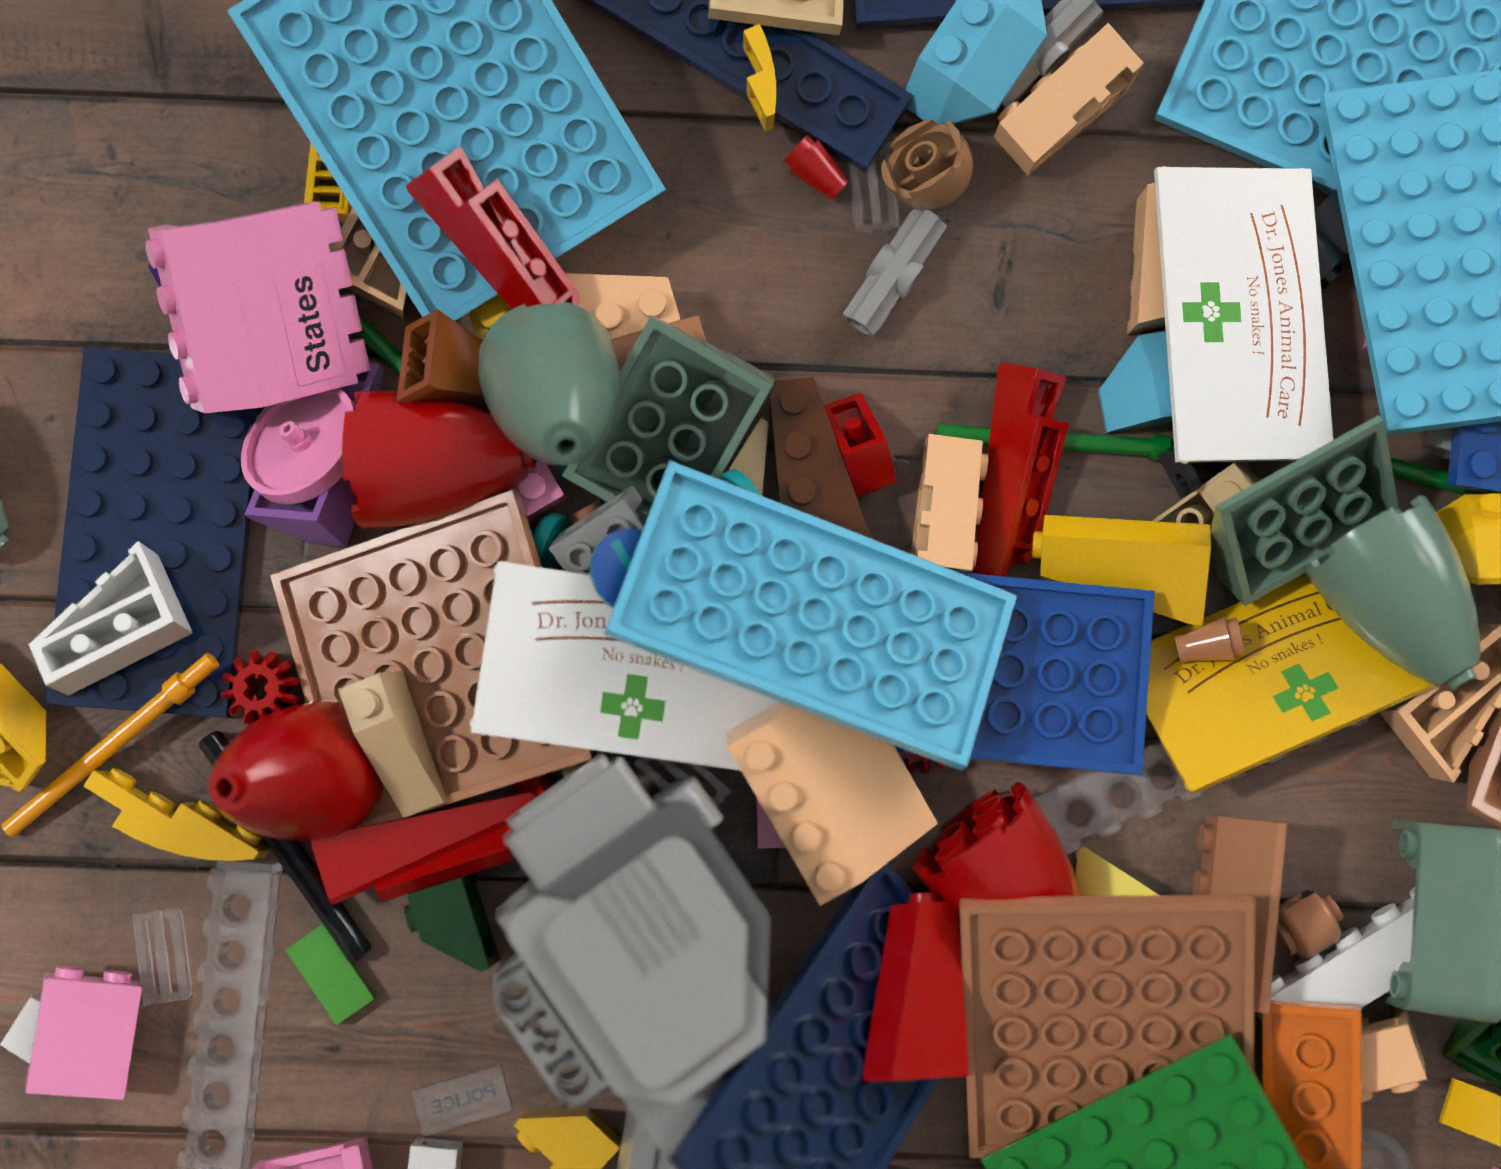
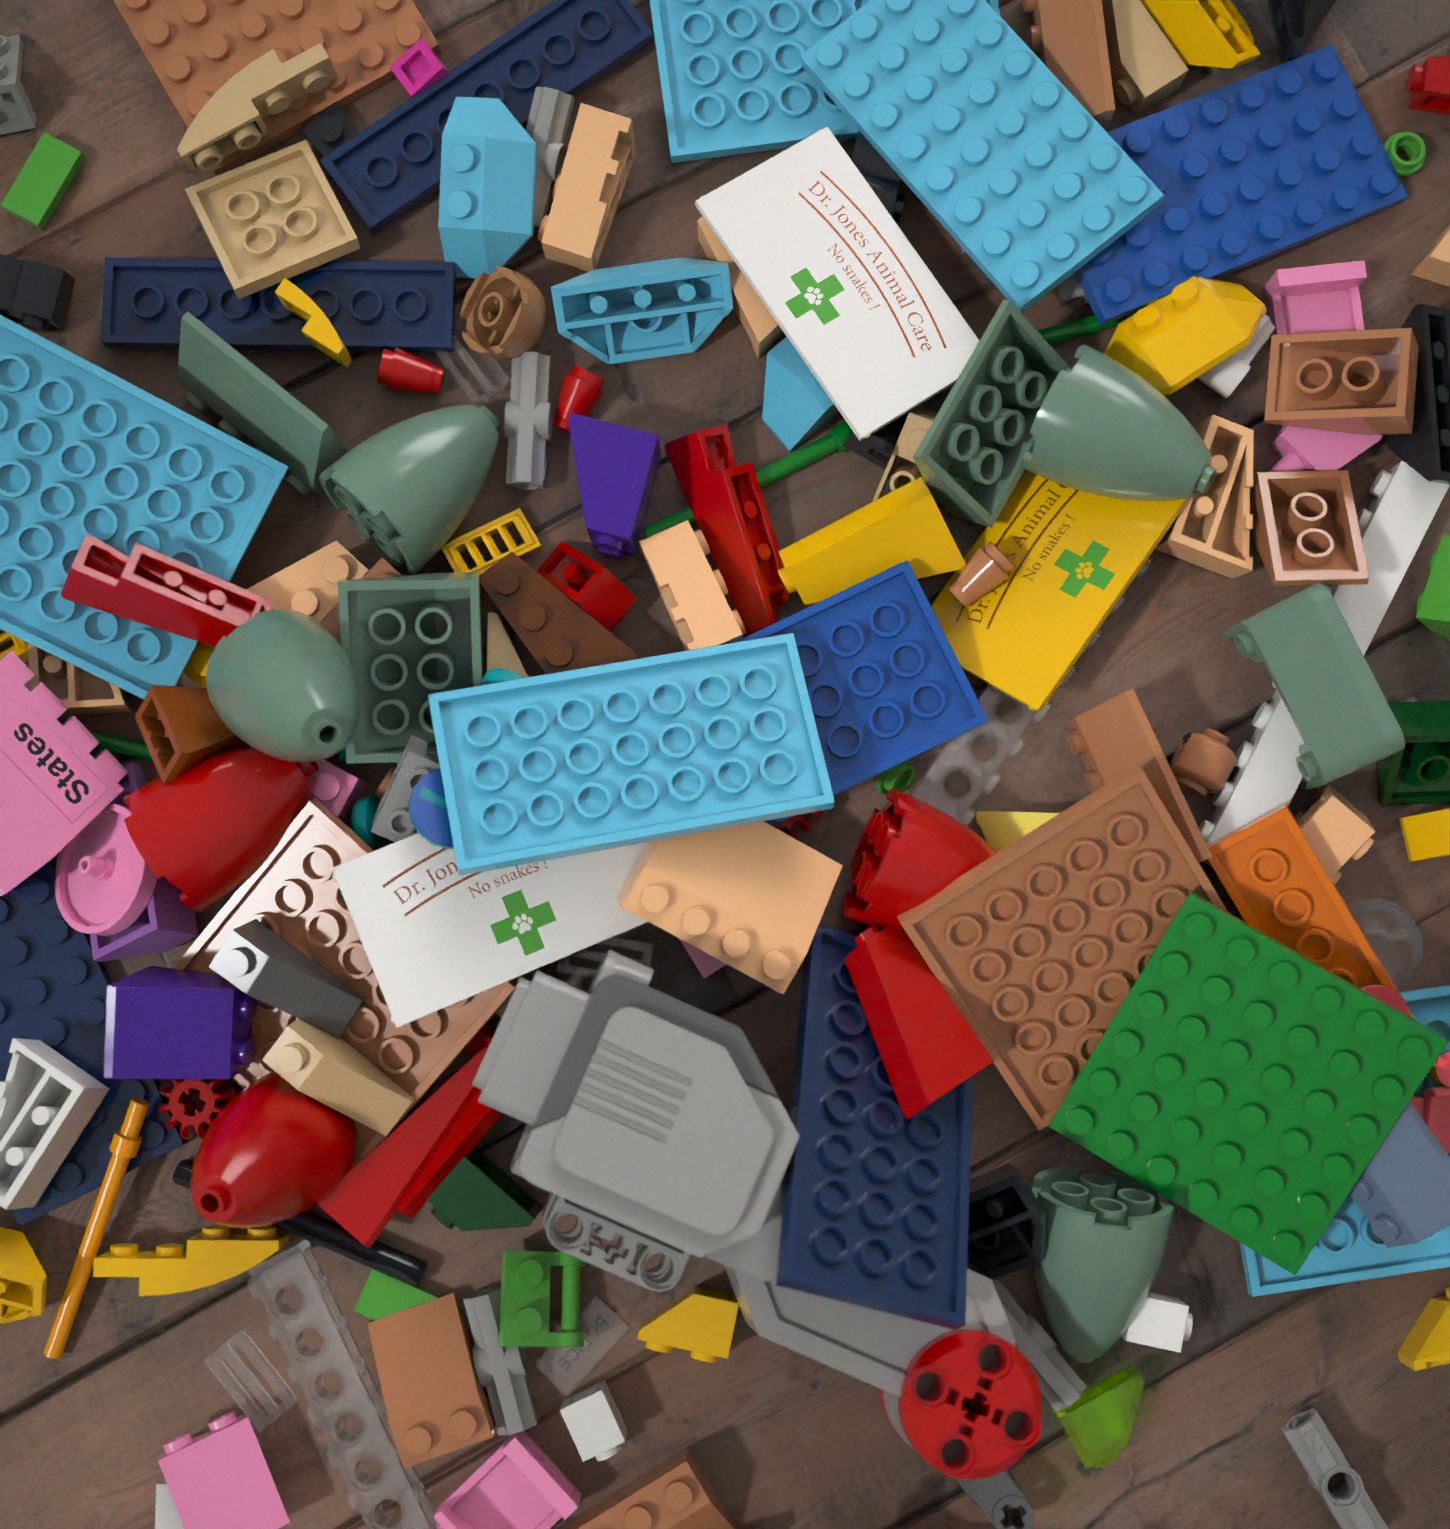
camera: 25 degrees left, 0 degrees up
none -> dark purple slope [104,966,257,1079]
none -> sand green slope [177,311,348,500]
none -> dark grey slope [209,919,366,1037]
none -> sand green cylinder [319,404,499,575]
none -> nougat slope [367,1291,496,1469]
none -> yellow slope [441,508,542,574]
none -> light grey piece [463,1287,538,1436]
none -> bright green plate [499,1250,585,1348]
none -> medium azure wedge [551,258,733,364]
none -> red cone [552,365,605,432]
none -> dark purple slope [568,413,662,560]
none -> bright green plate [876,761,916,794]

